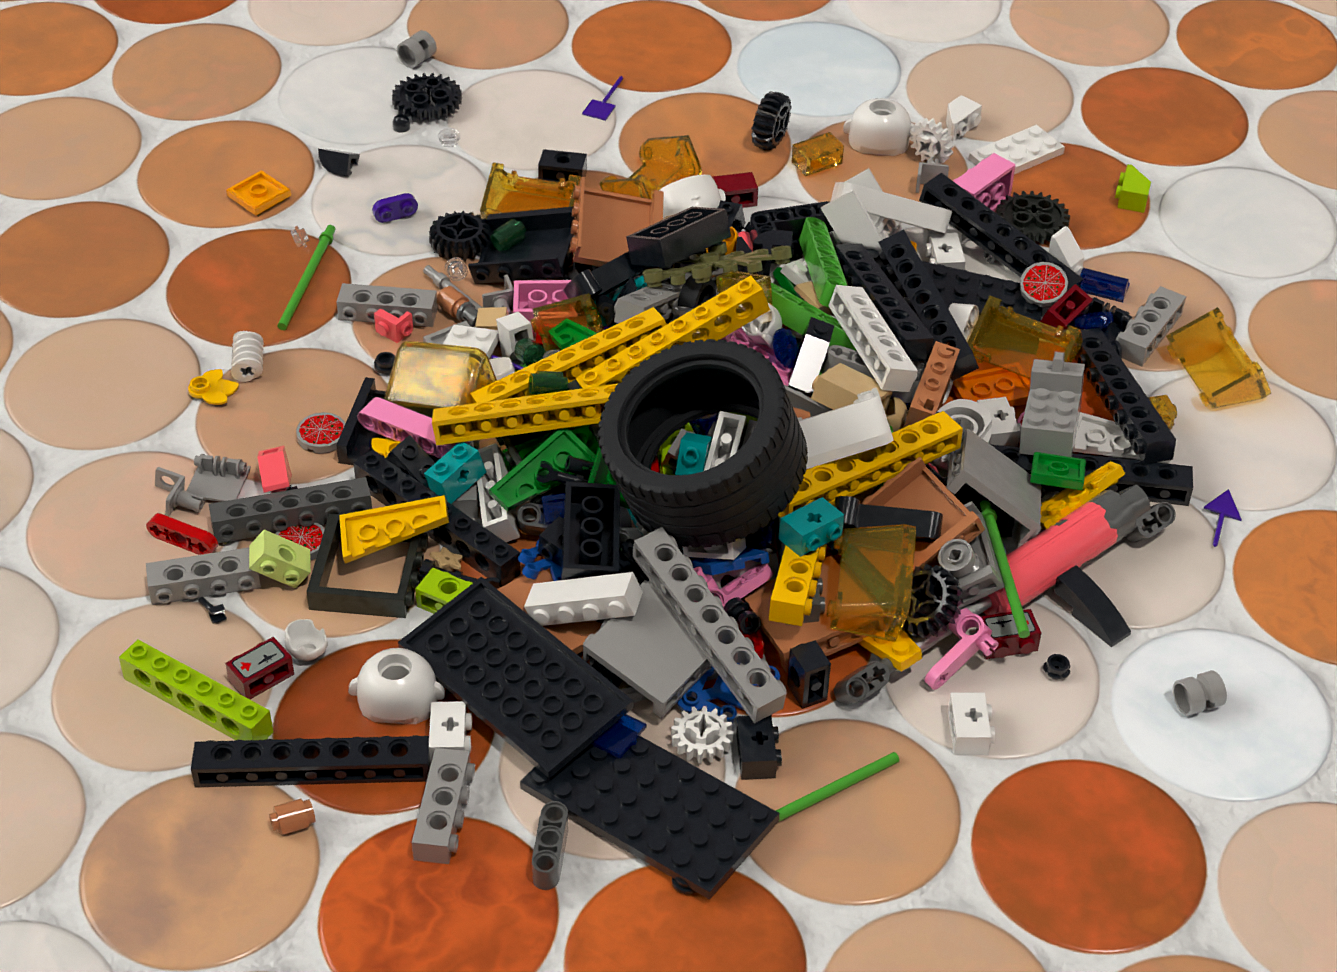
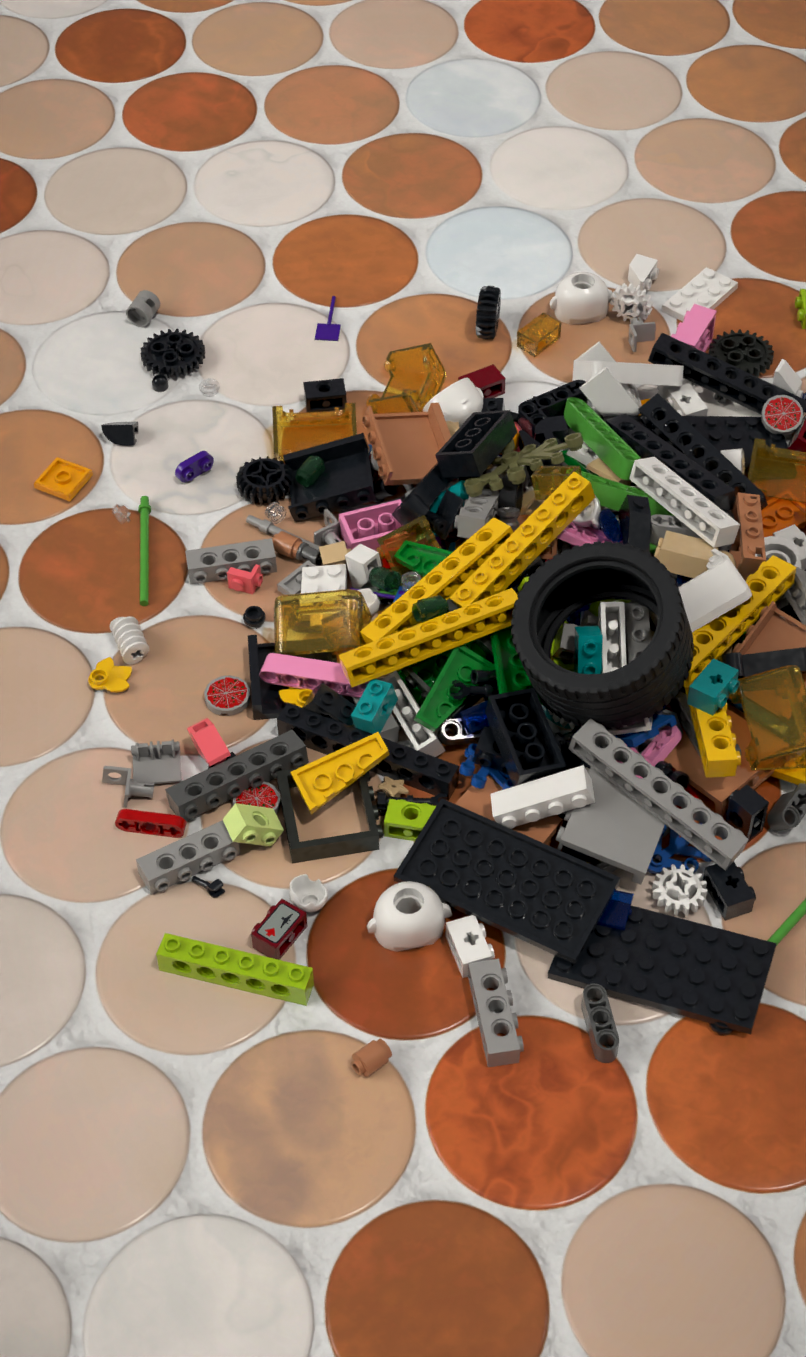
camera: 15 degrees left, 5 degrees up
black brick [191,735,430,788] -> none

